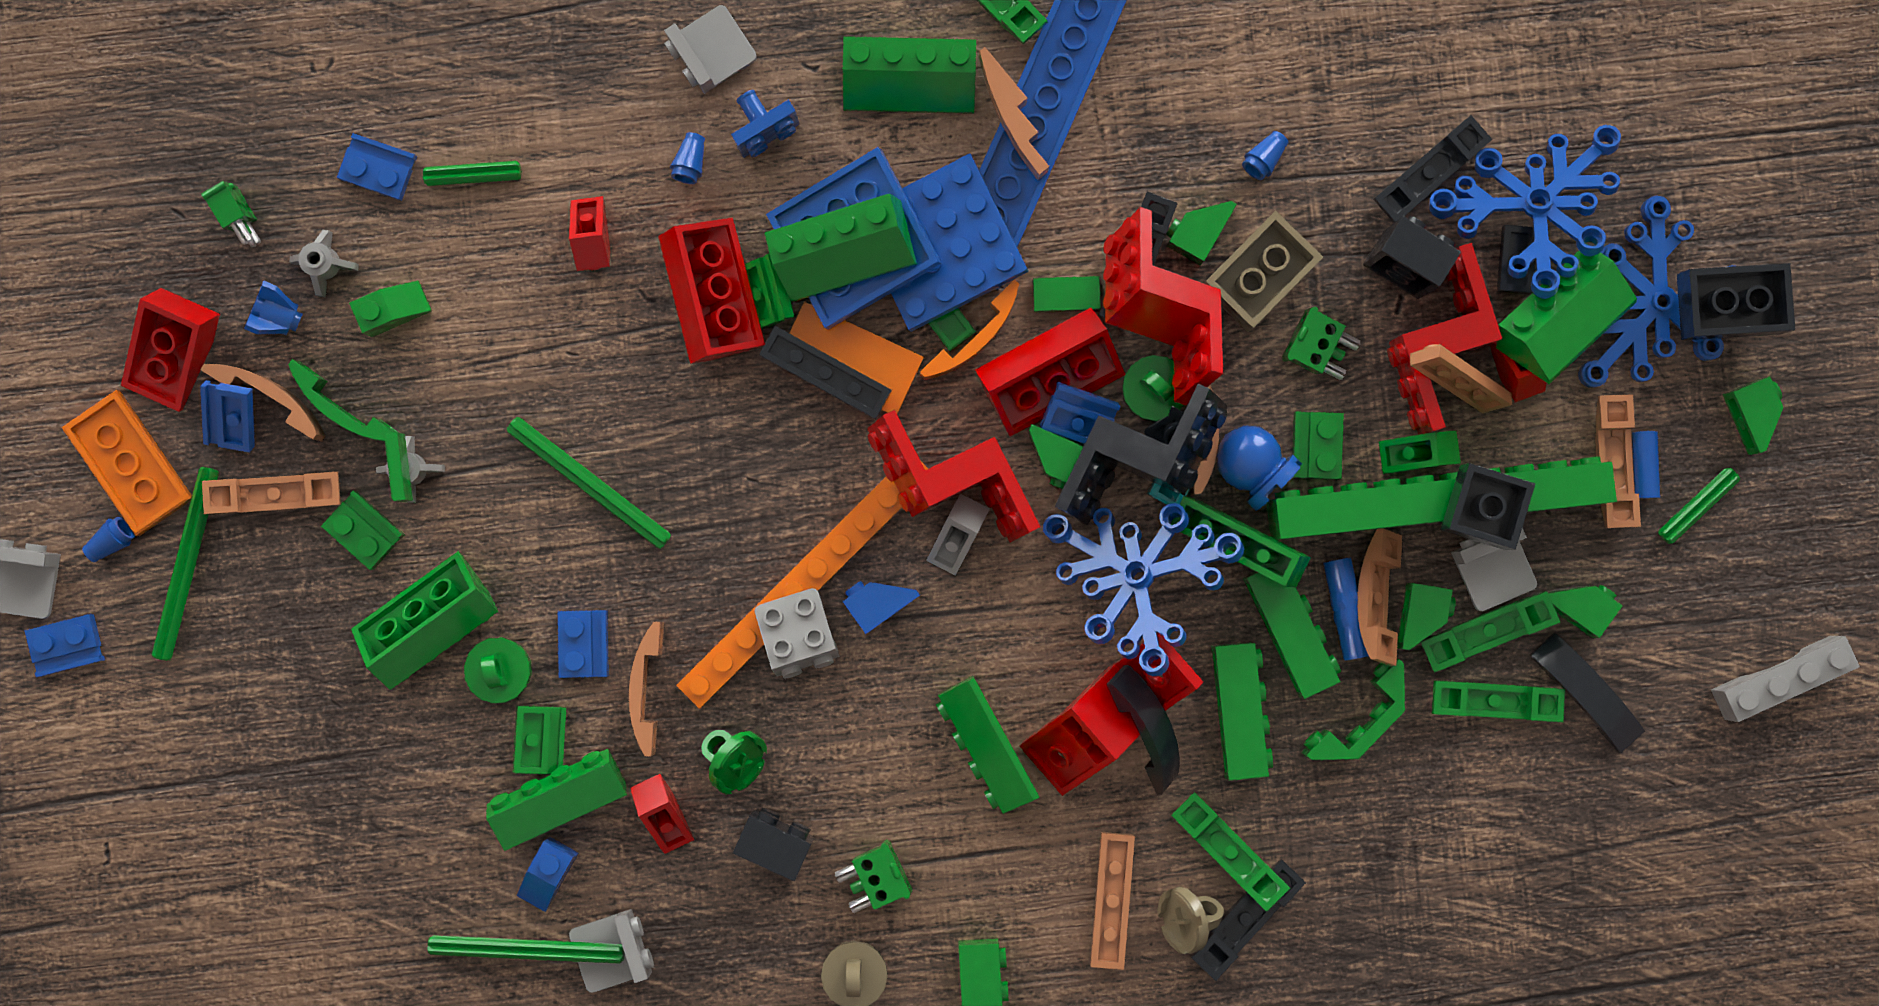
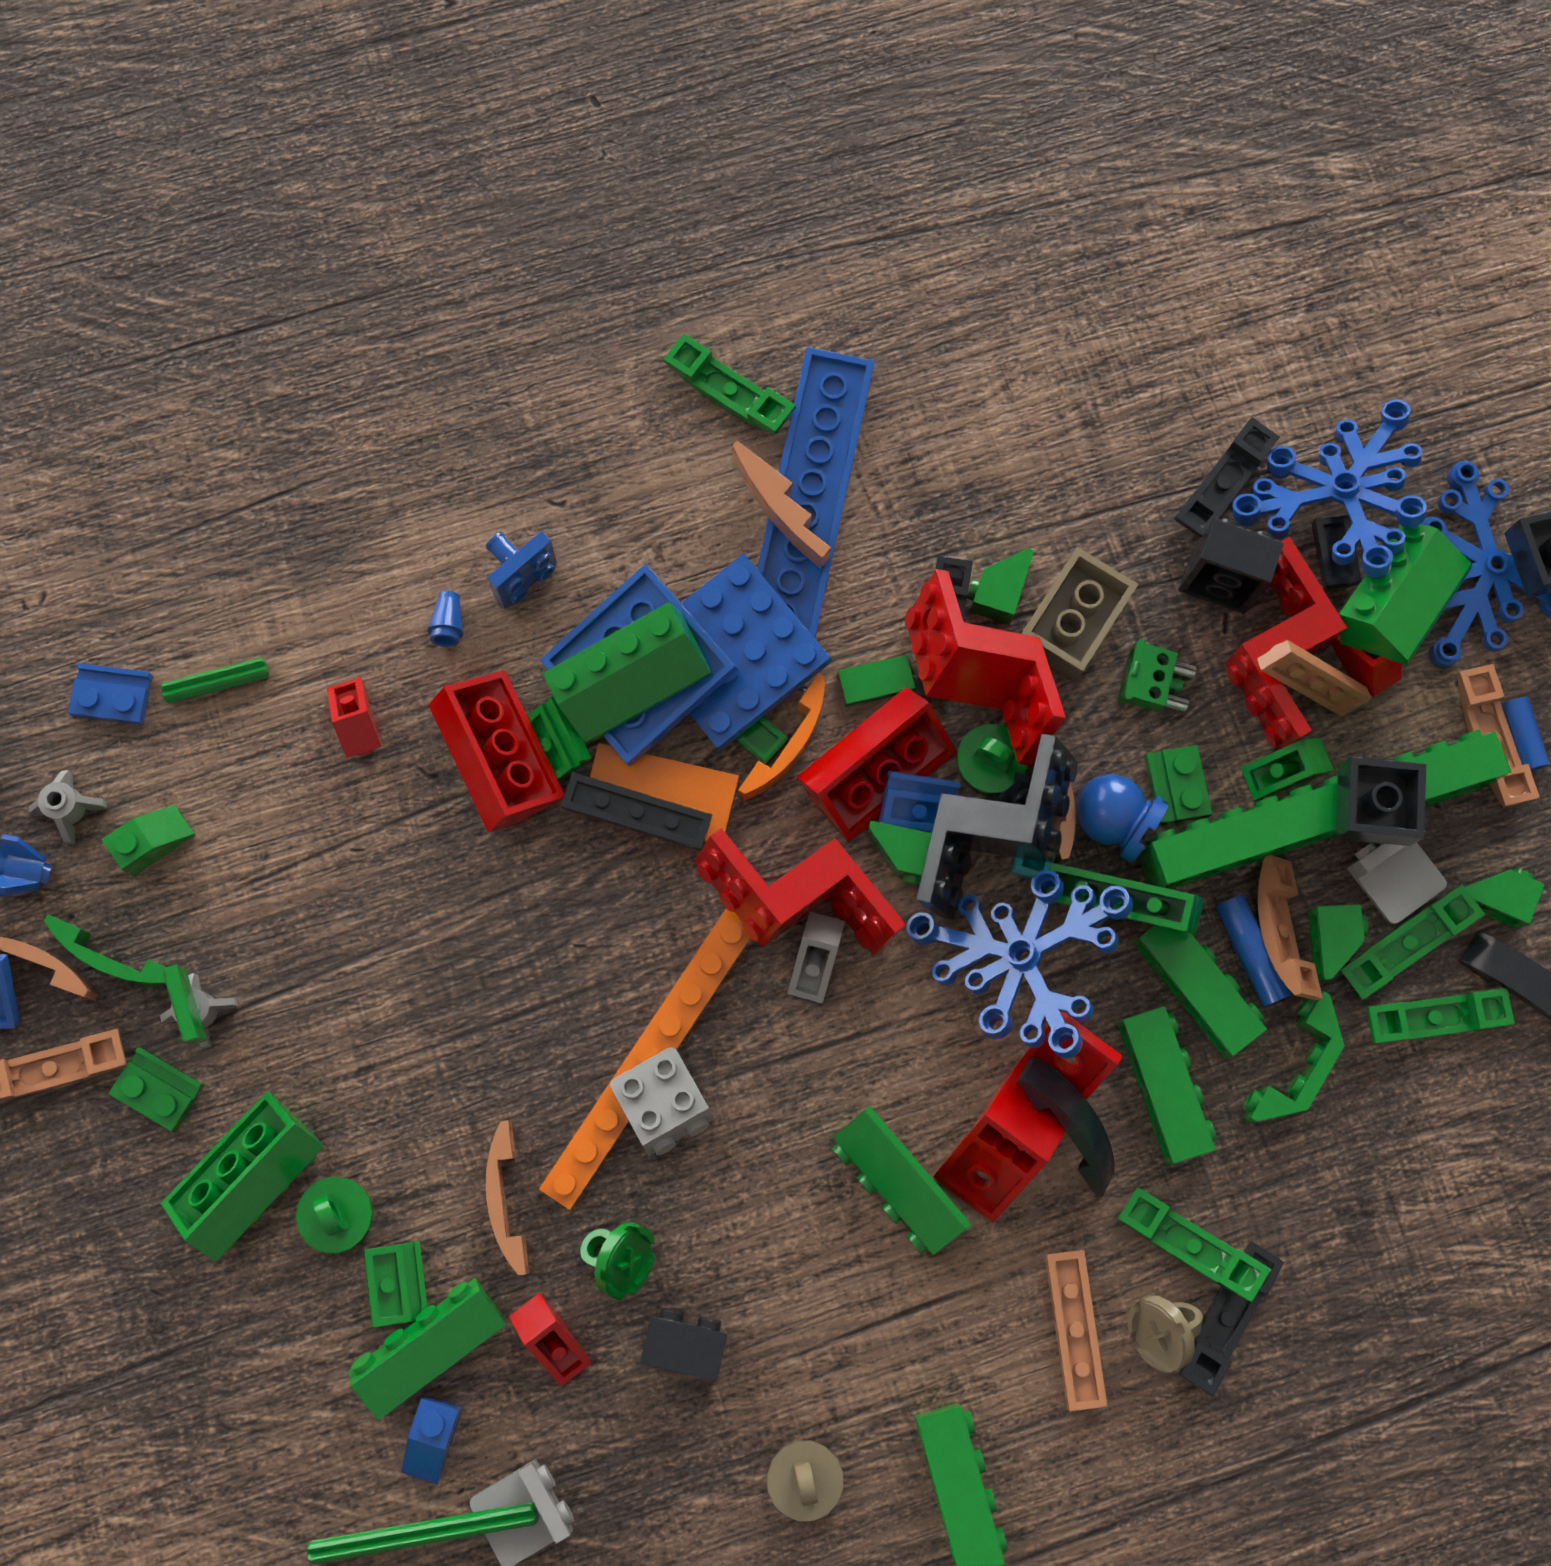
camera: 15 degrees left, 10 degrees down
green axle [507,417,671,549] -> none
blue plate [558,610,609,678] -> none
light grey bracket [664,5,757,94] -> none
green piece [835,839,913,913] -> none
green slope [843,37,976,114] -> none
blue slope [843,581,920,634] -> none
blue cone [1242,131,1289,180] -> none

